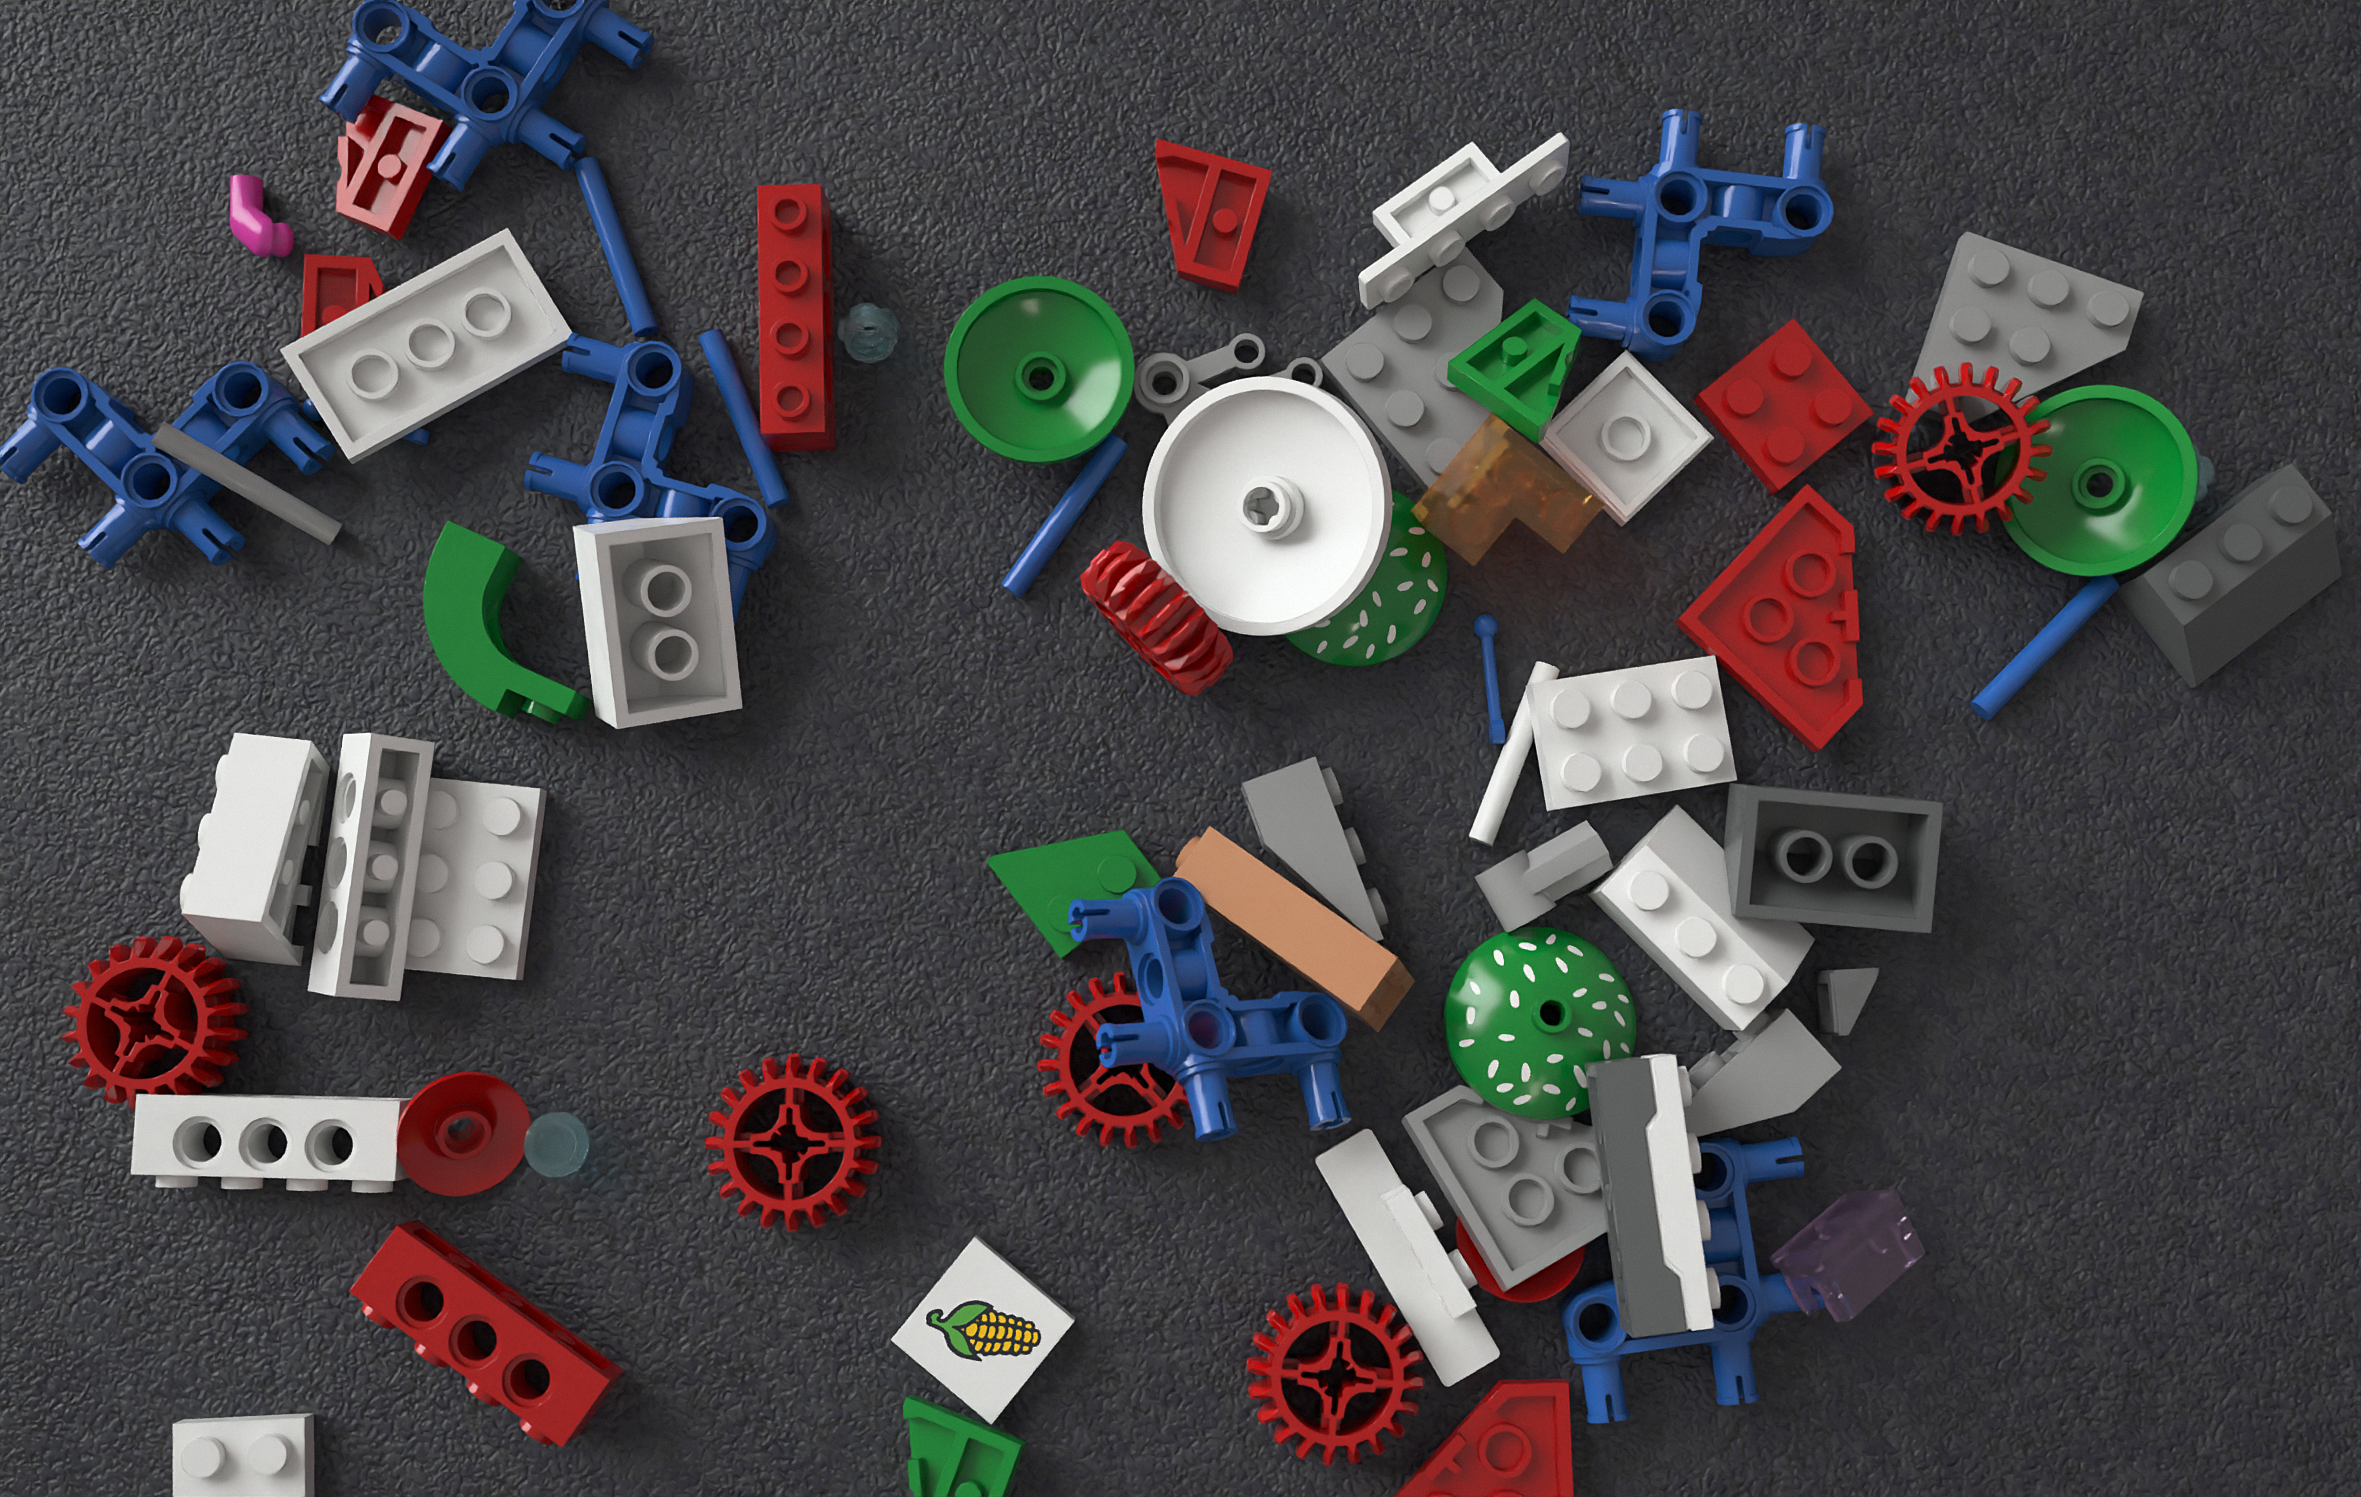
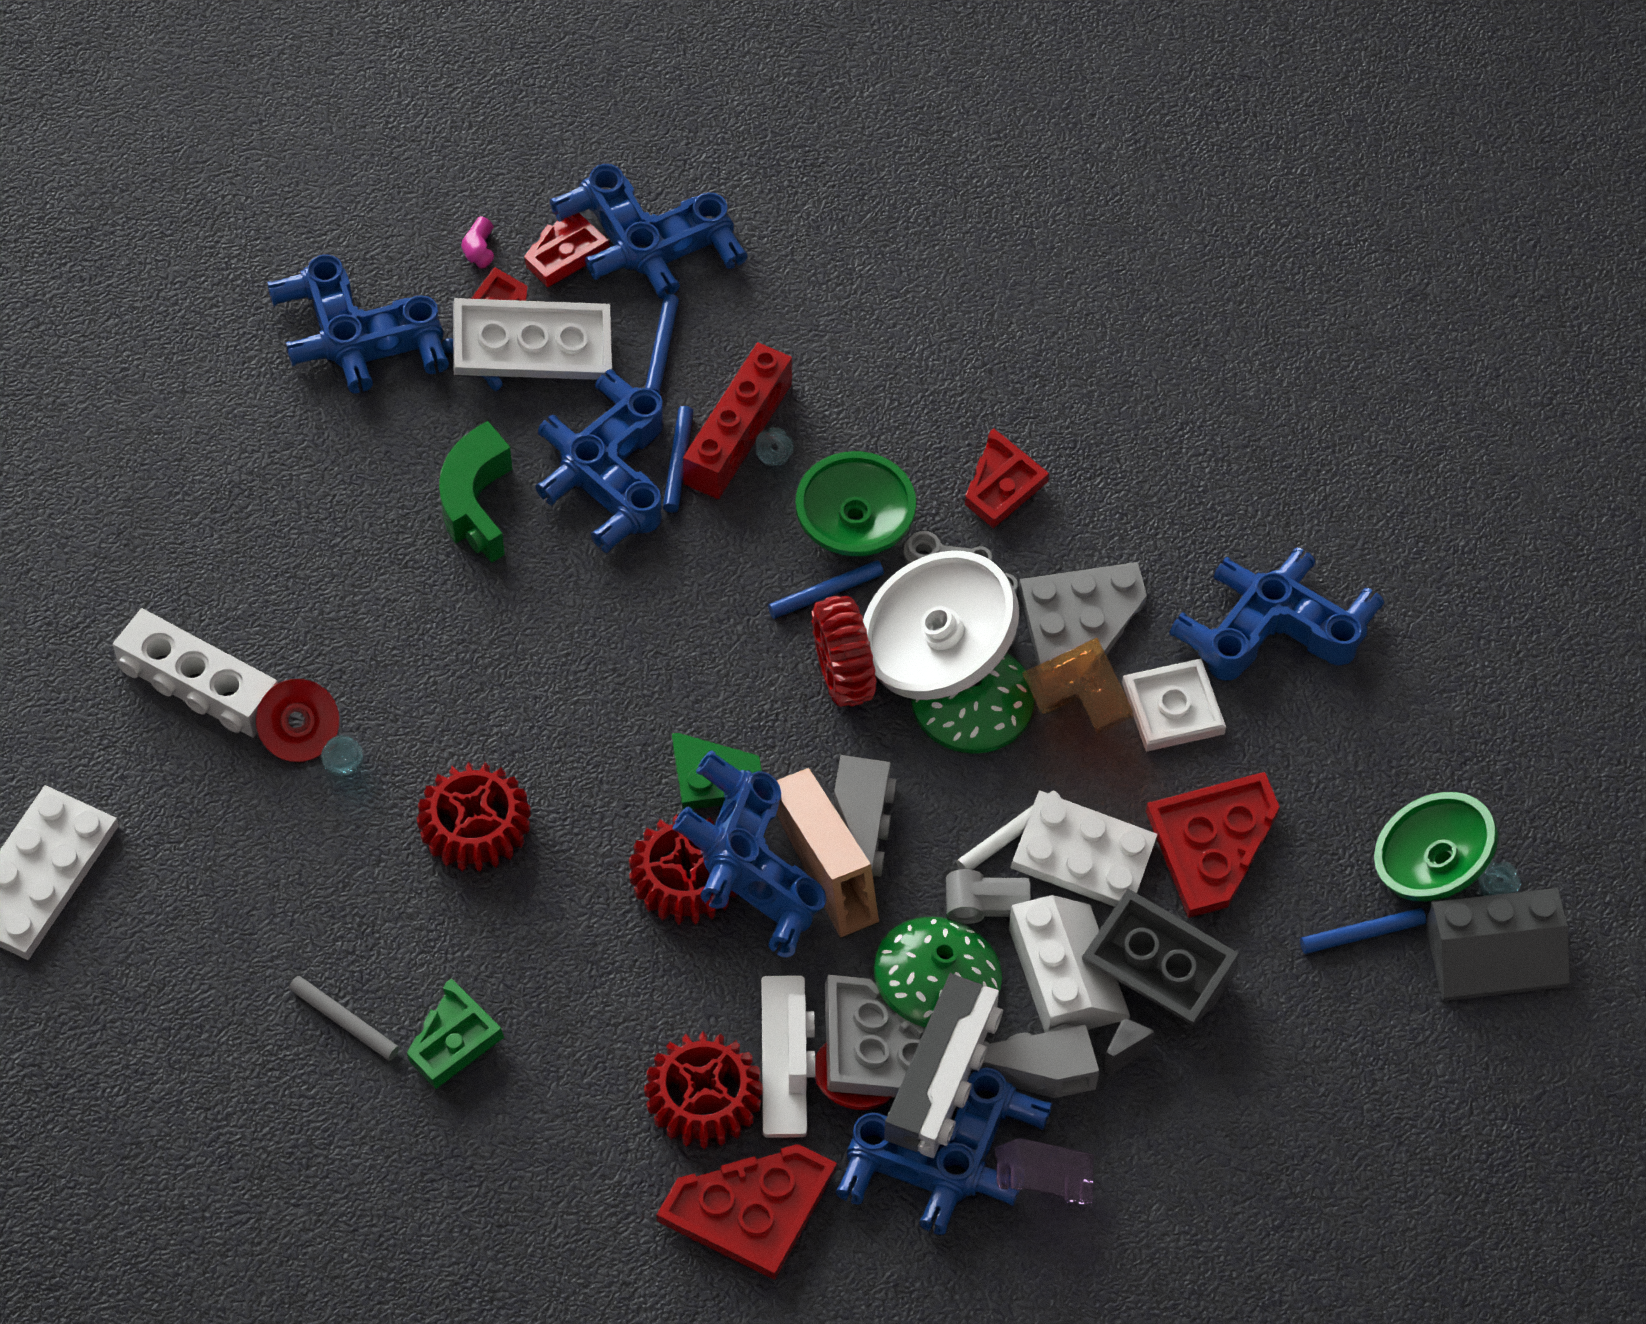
camera: 30 degrees right, 25 degrees down
red gear [61,936,249,1111] -> none
light grey bar [150,422,342,545] -> none
white wedge [180,733,330,966] -> none
white brick [308,733,435,1001] -> none
red brick [349,1219,625,1447] -> none
white plate [404,778,547,980] -> none
white slope [573,517,742,729] -> none
white tile [891,1235,1075,1424] -> none
white bracket [1358,132,1570,310] -> none
green wing [1447,298,1582,444] -> none
blue hinge [1473,614,1505,745] -> none
red plate [1693,318,1874,495] -> none
red gear [1871,362,2053,536] -> none
light grey plate [1905,231,2144,428] -> none

